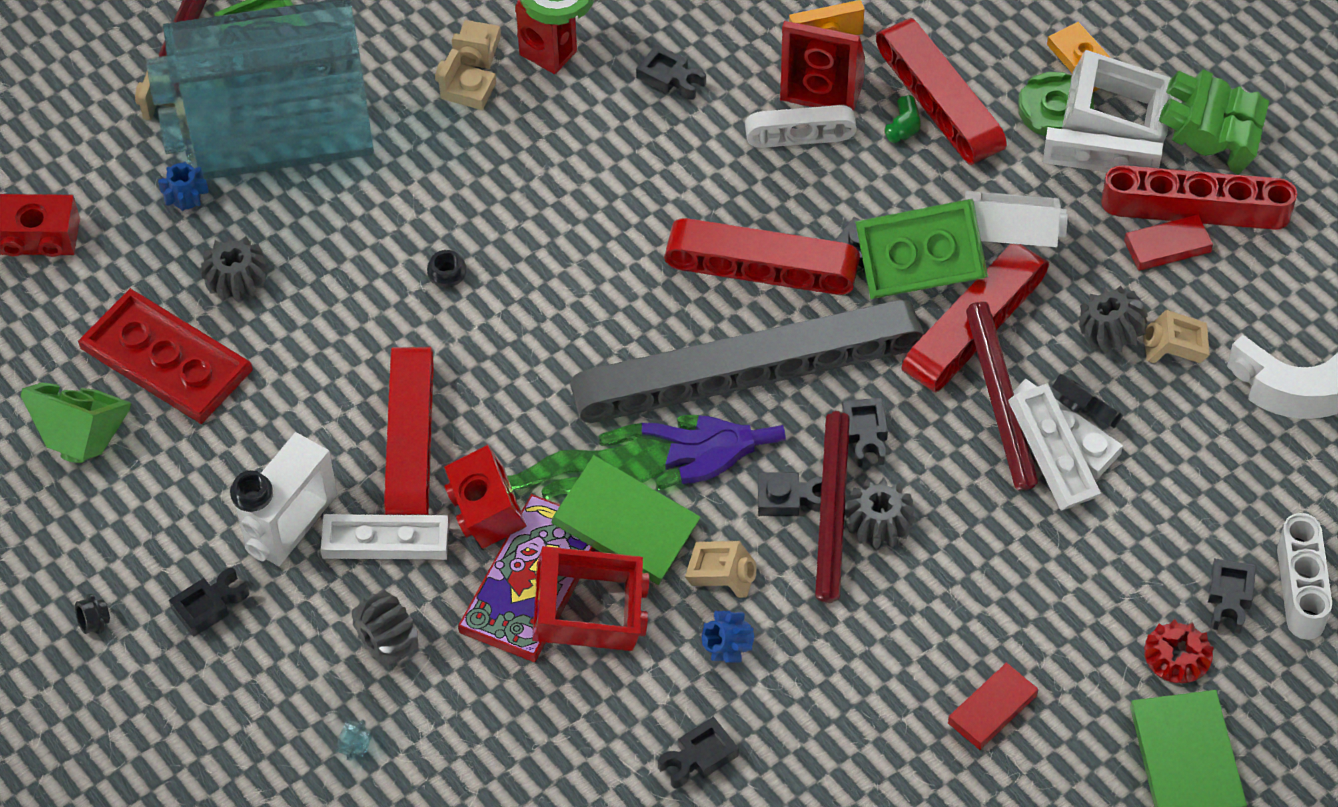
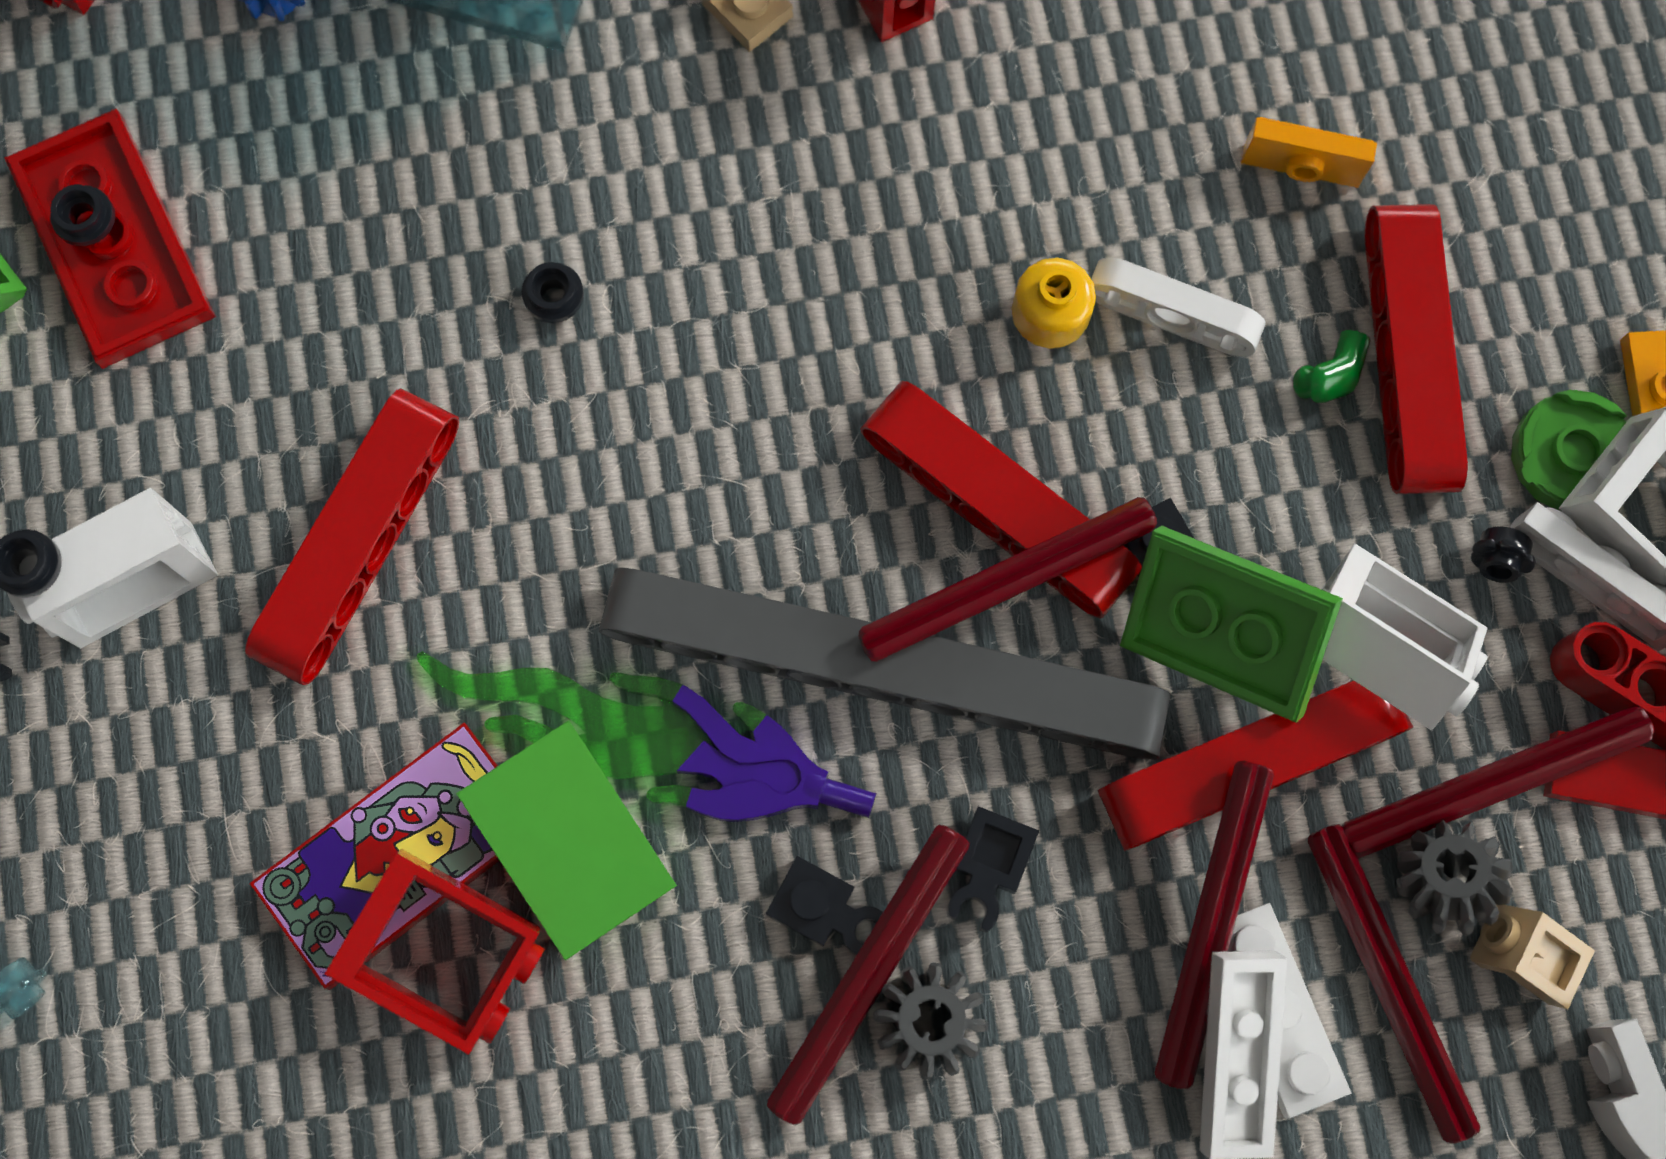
camera: 25 degrees right, 20 degrees up
dark grey gear [200,235,268,303] -> none
white plate [321,514,449,560] -> none
dark grey gear [352,590,419,666] -> none
red brick [444,445,527,549] -> none
black plate [636,44,706,100] -> none
tan bracket [685,541,756,598] -> none
blue gear [702,611,754,663] -> none
red slope [780,21,865,111] -> none
black plate [1052,373,1124,429] -> none
none -> black plate [50,184,115,246]
none -> dark red axle [858,497,1157,662]
none -> yellow head [1011,257,1096,349]
none -> dark red axle [1308,824,1480,1144]
none -> dark red axle [1342,706,1655,858]
none -> black plate [1471,526,1536,583]

